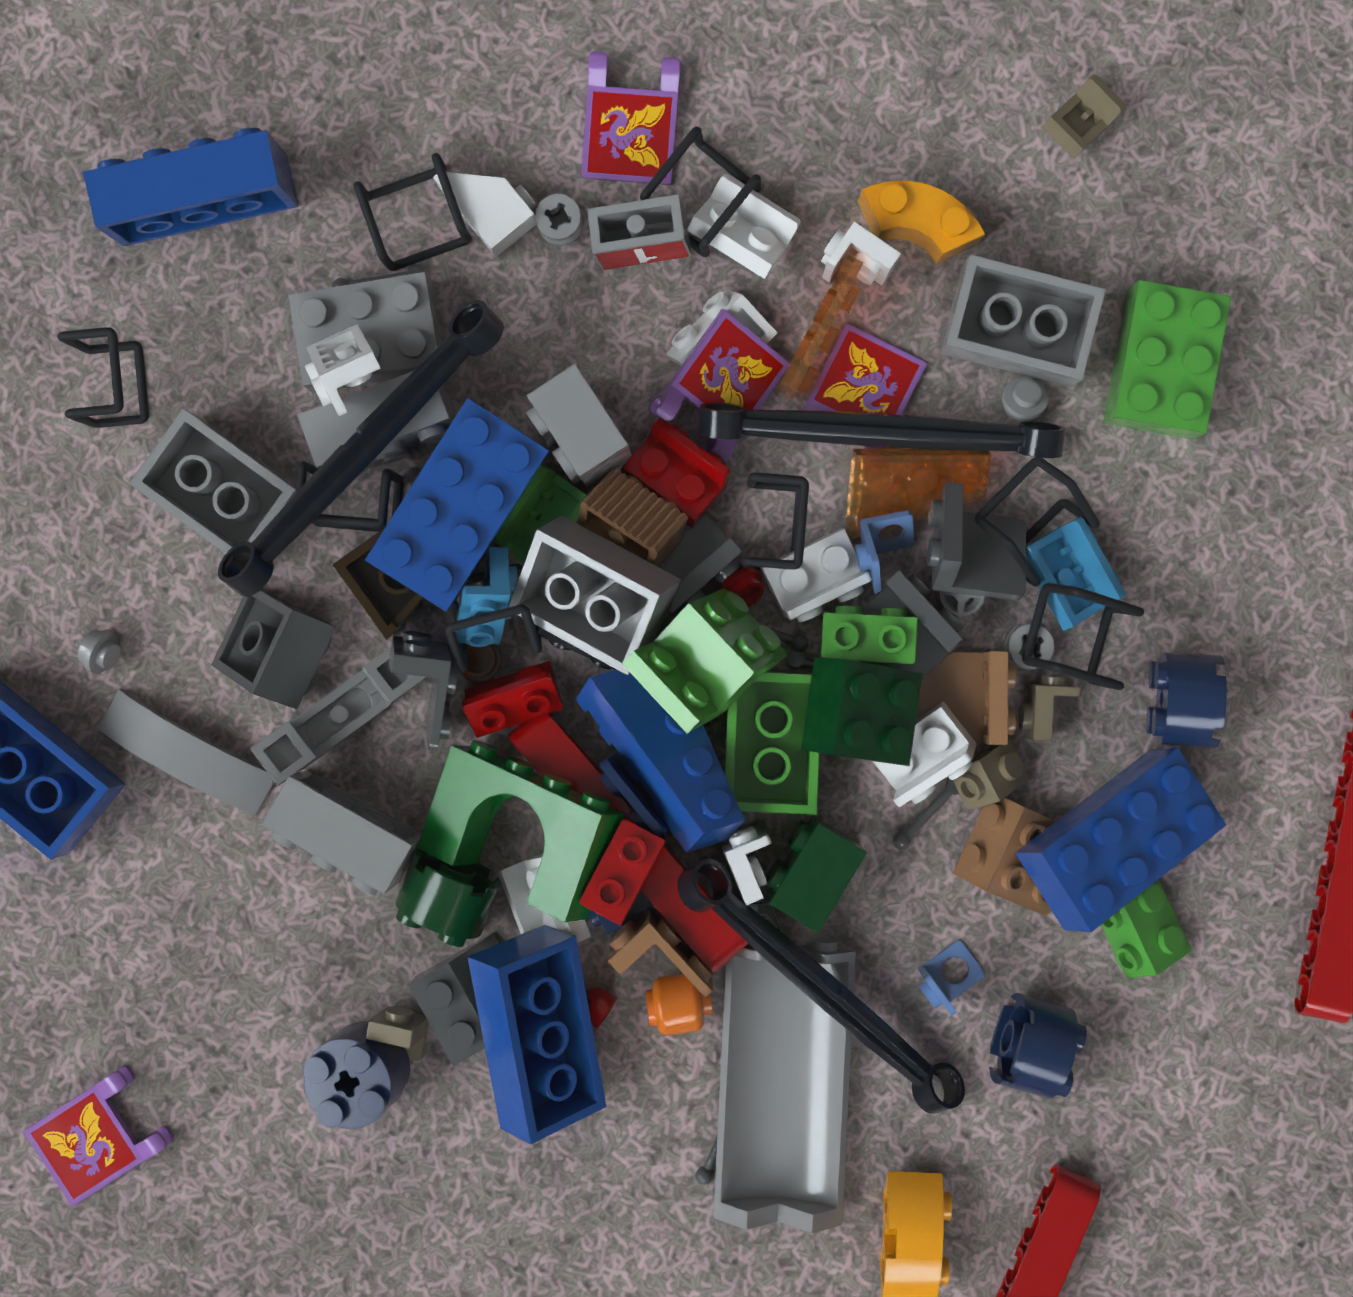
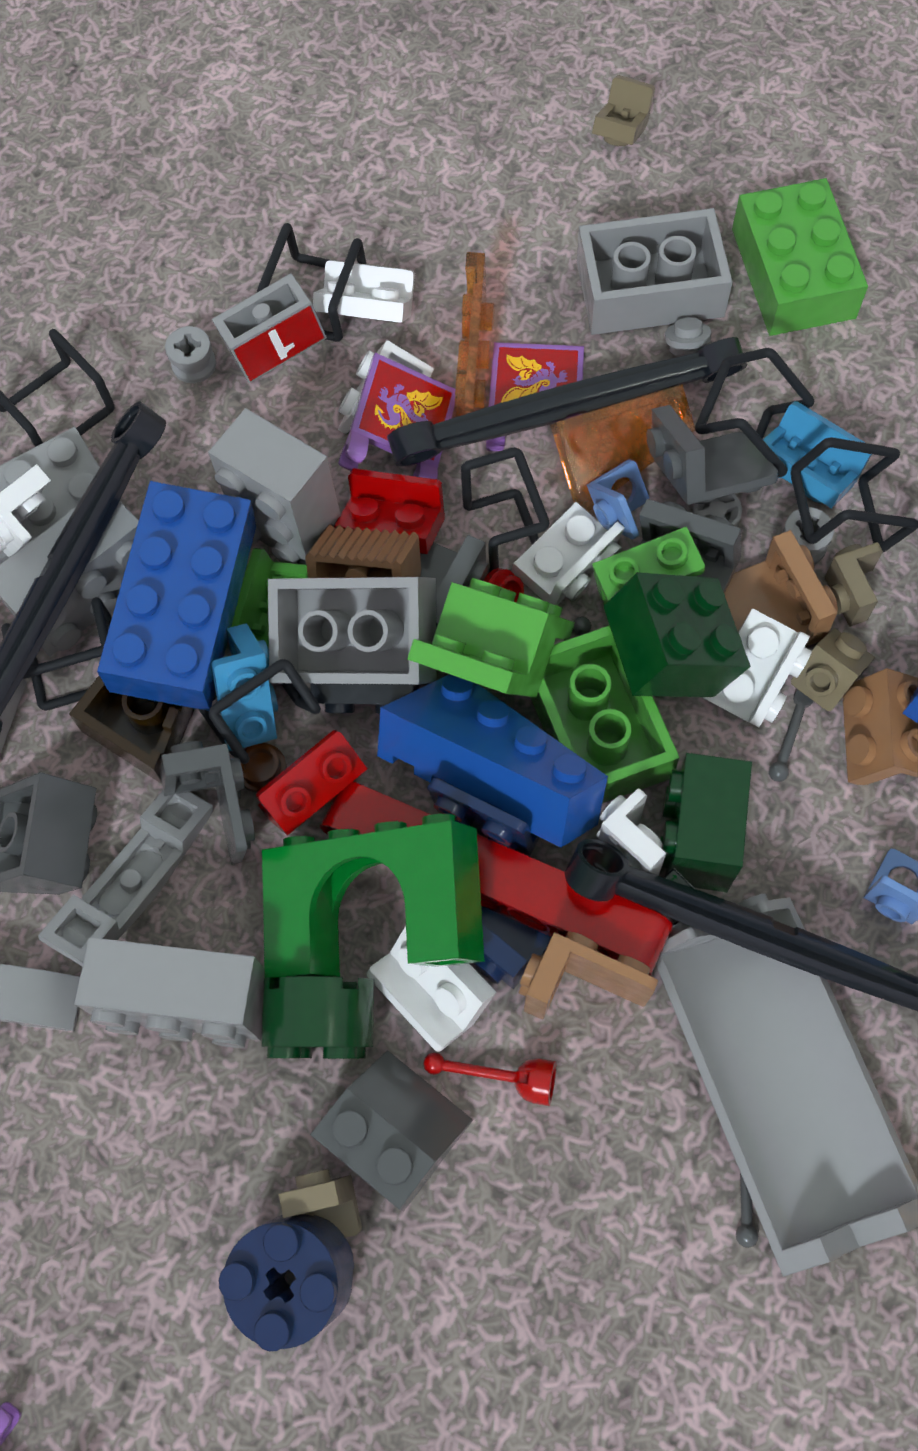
camera: 15 degrees left, 20 degrees down
white slope [433,172,537,257] -> none
blue brick [468,925,606,1144] -> none
red bracket [580,820,667,926] -> none
flag [581,51,681,185] -> none
orange head [645,974,713,1036] -> none
white bracket [821,221,901,286] -> none
light orange brick [857,180,985,264] -> none

